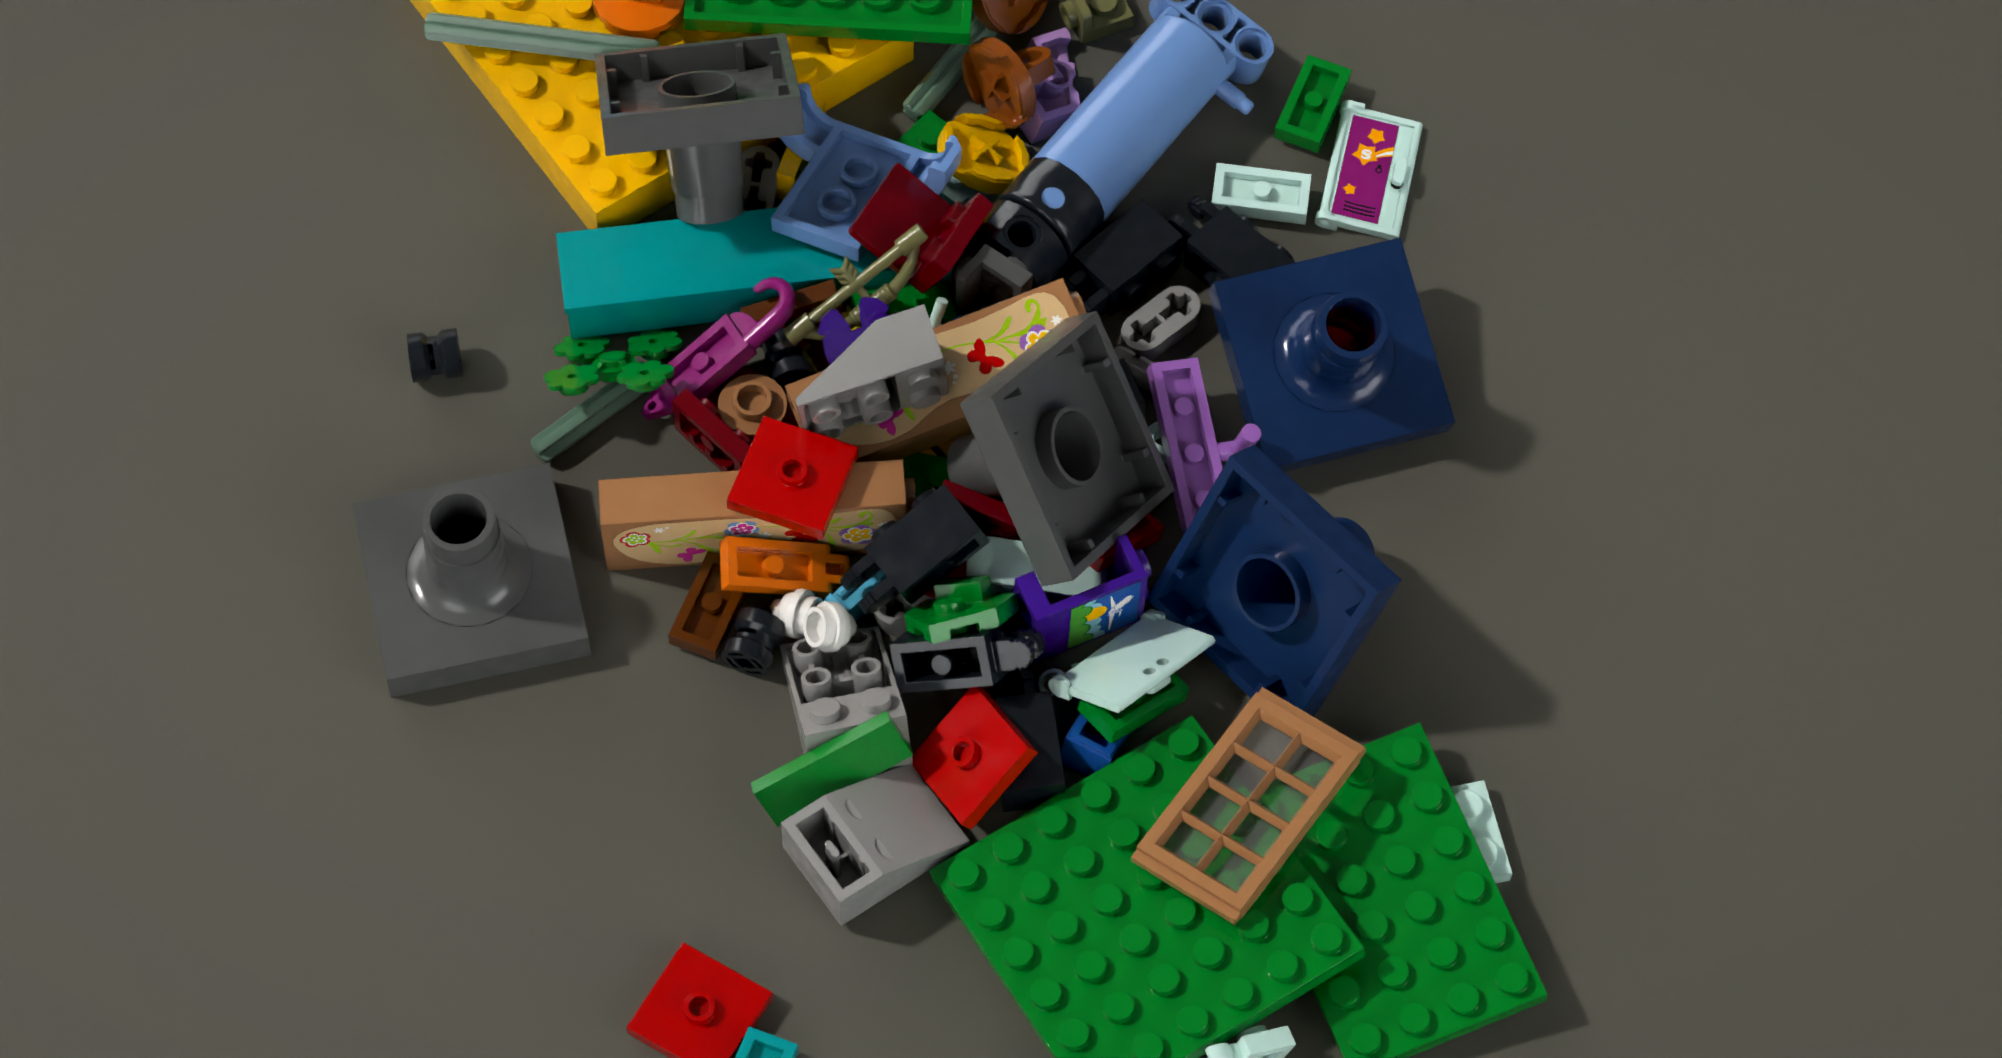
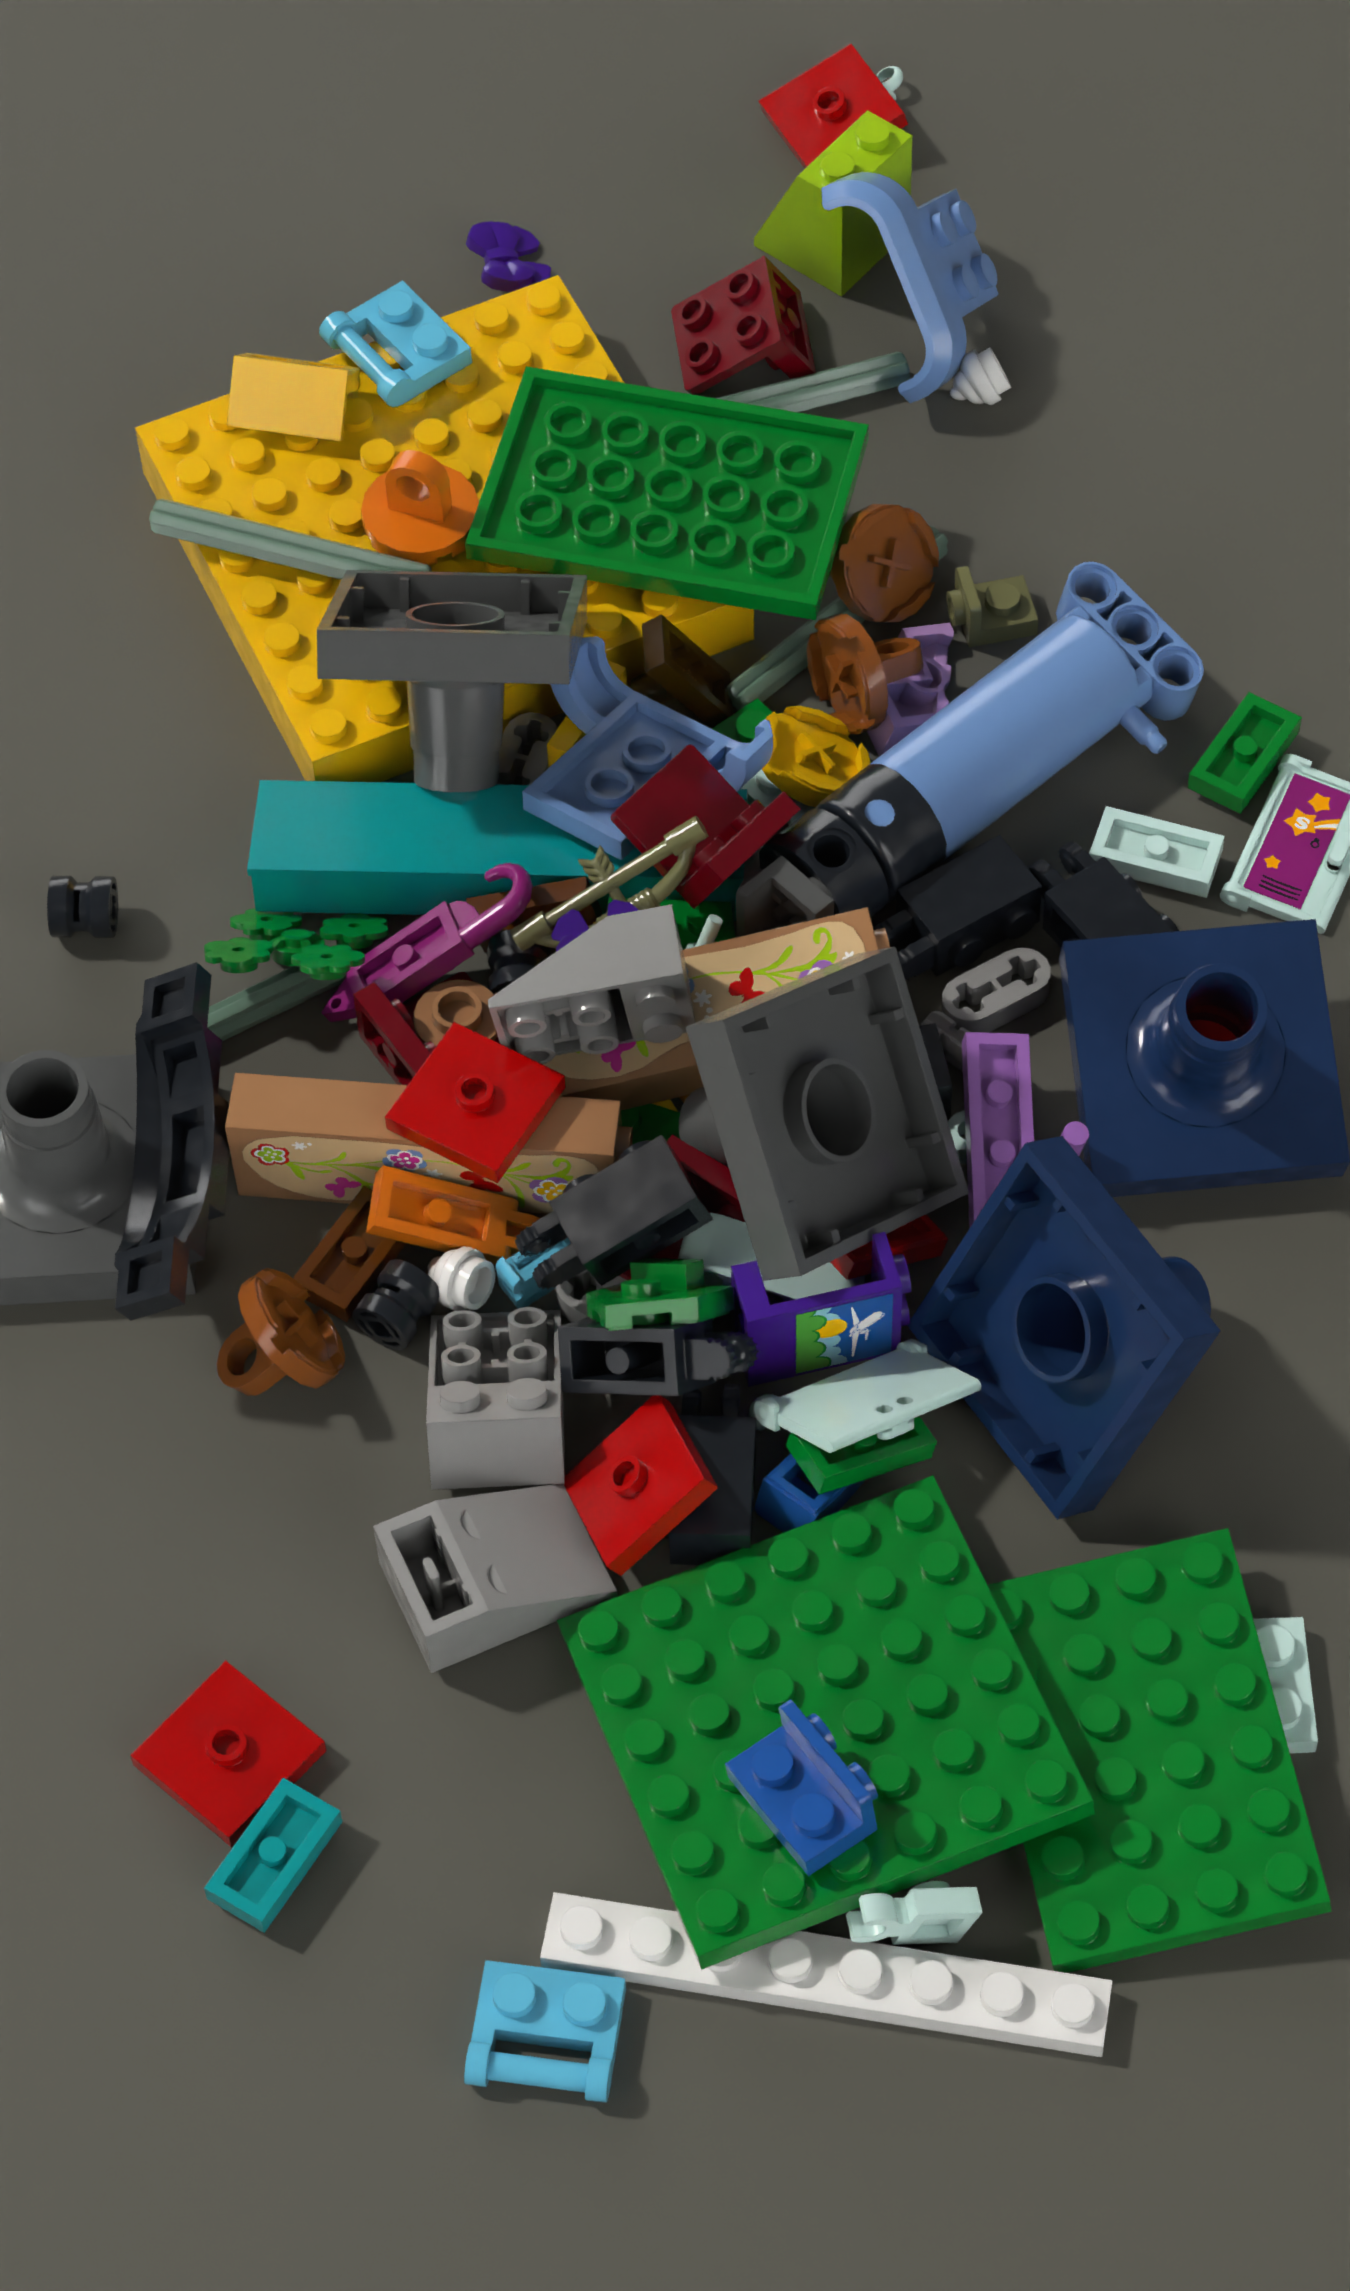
camera: 15 degrees right, 5 degrees down
green tile [751,710,913,827] -> none
white plate [803,601,857,652] -> none
medium nougat piece [1131,687,1366,925] -> none
none -> black piece [114,962,230,1321]
none -> dark orange tile [217,1268,345,1396]
none -> dark brown tile [631,614,733,728]
none -> blue bracket [725,1699,878,1876]

